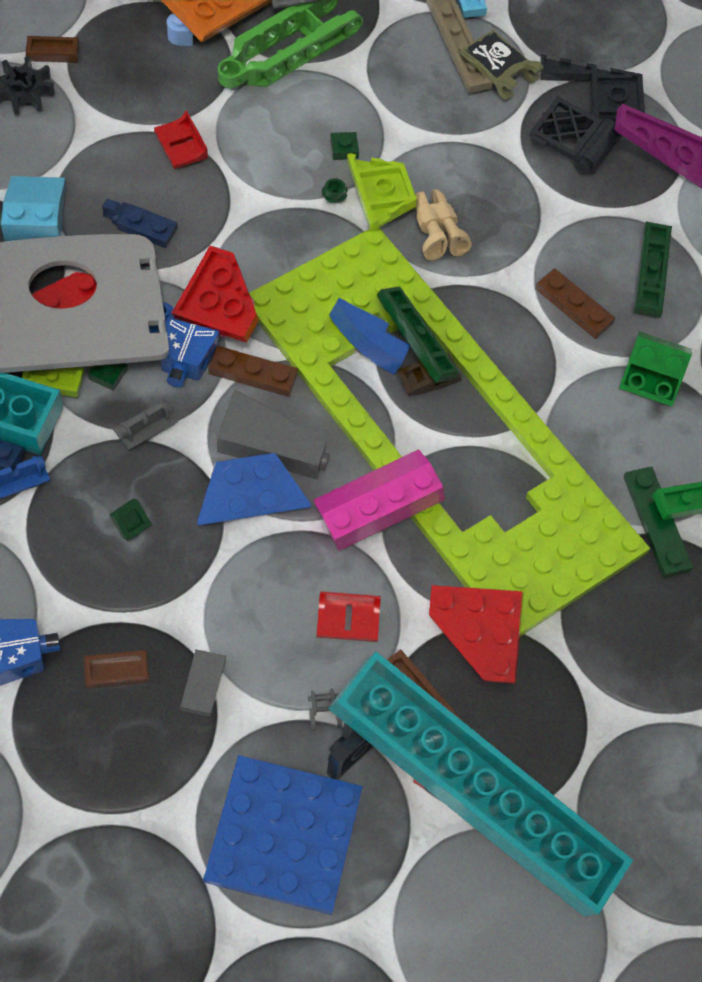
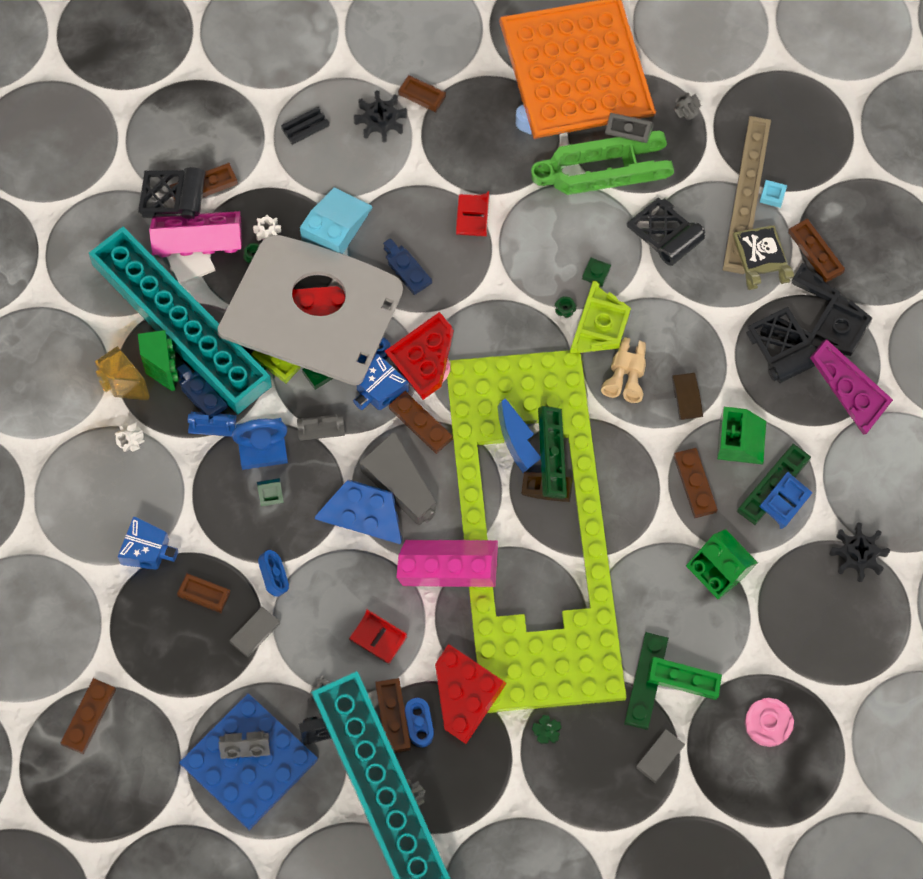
camera: 35 degrees right, 5 degrees up
none -> reddish brown plate [60,678,116,755]
none -> dark grey hinge [219,731,270,759]
none -> blue tile [232,418,288,470]
none -> blue plate [258,550,289,597]
none -> blue plate [405,698,434,747]
none -> dark green plant [532,715,562,744]
none -> black piece [627,197,705,266]
none -> dark brown slope [672,372,703,420]
none -> green slope [717,407,766,465]
none -> blue piece [759,472,812,529]
none -> reddish brown plate [788,219,845,283]

